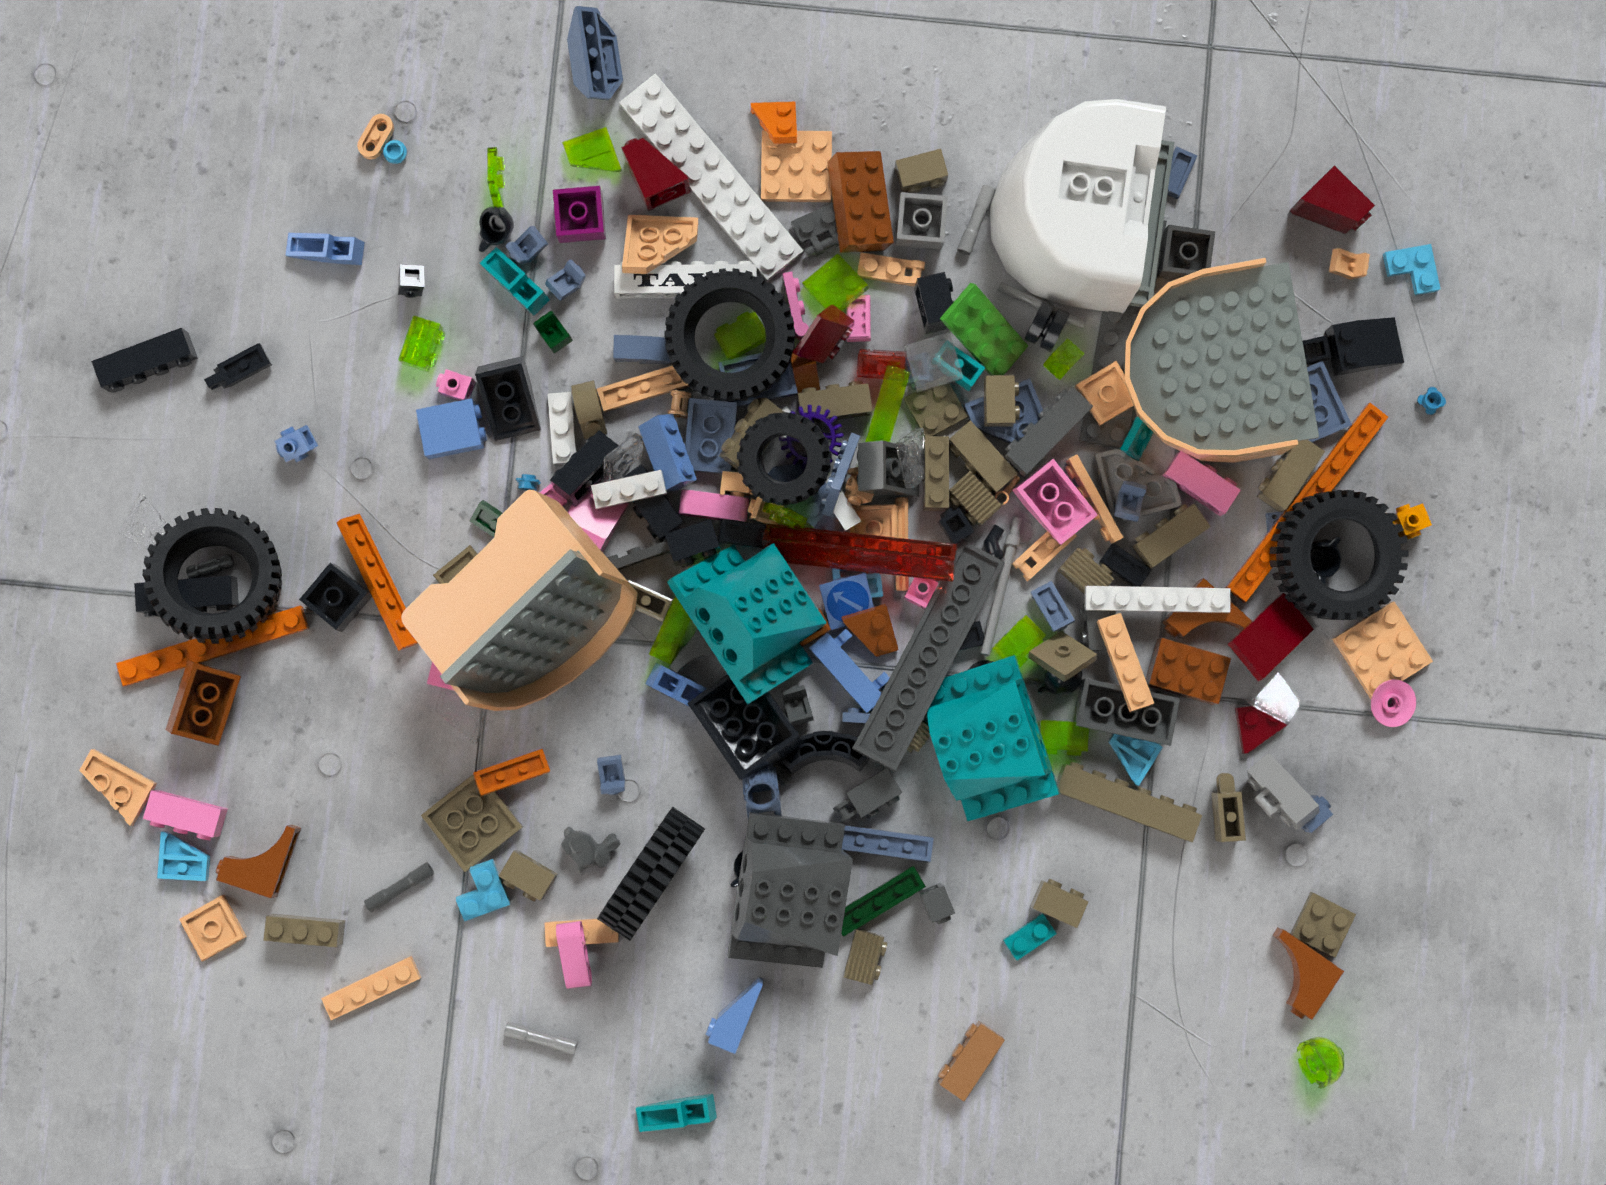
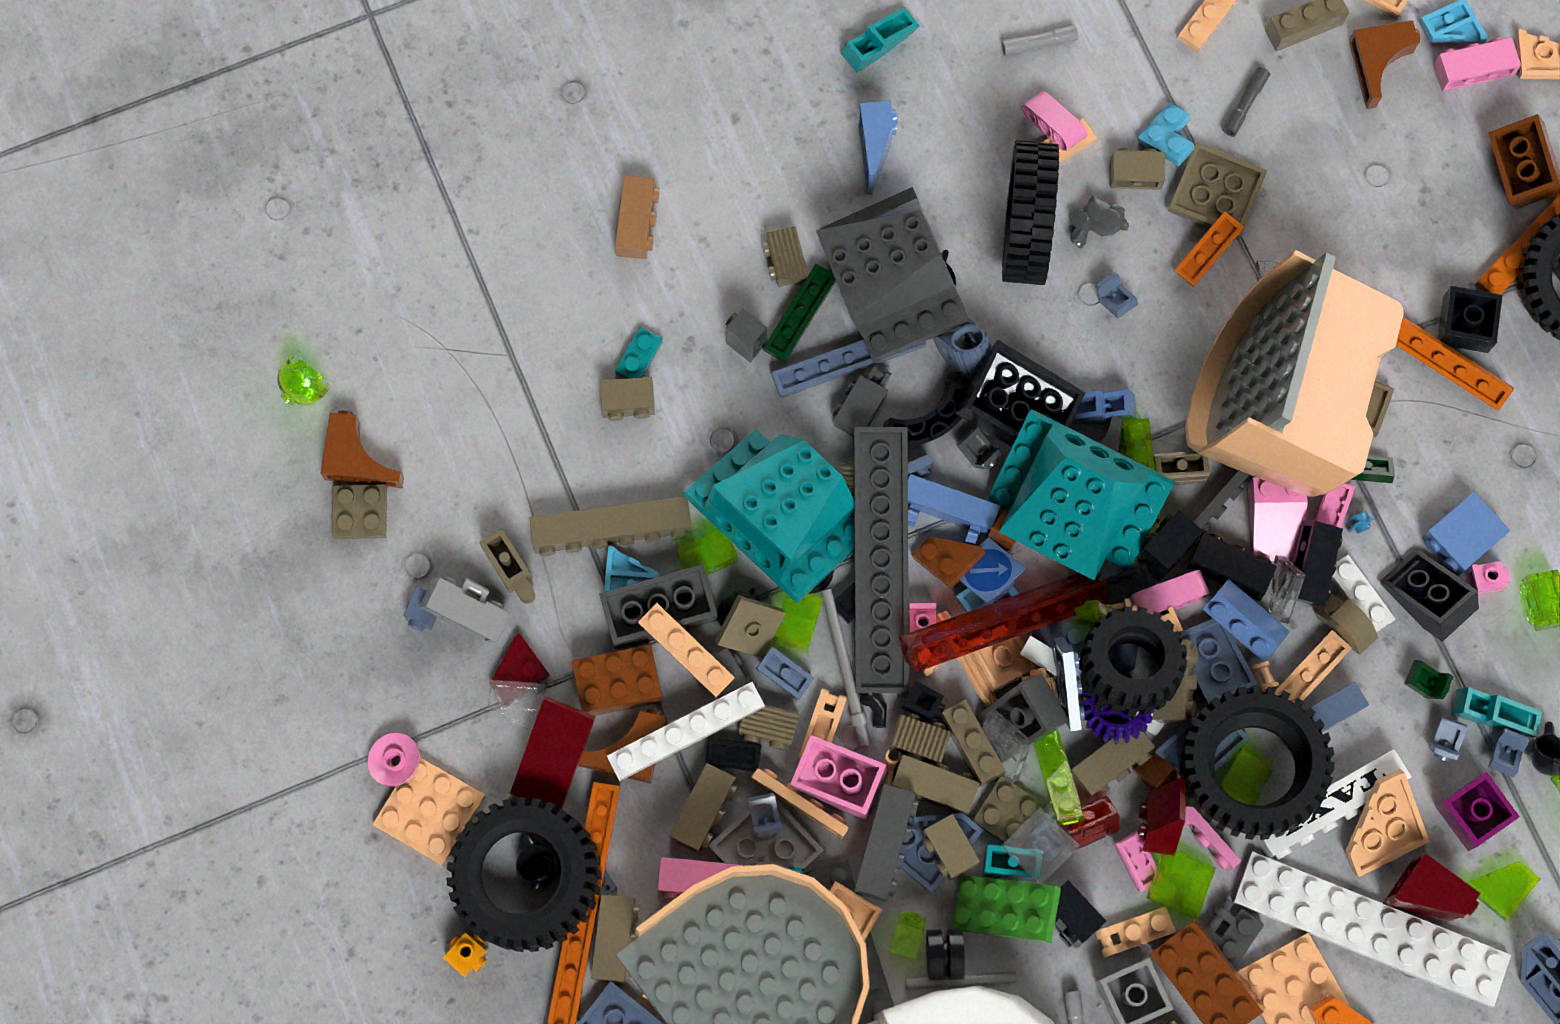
camera: 155 degrees right, 10 degrees down
white plate [591,470,667,509] -> none

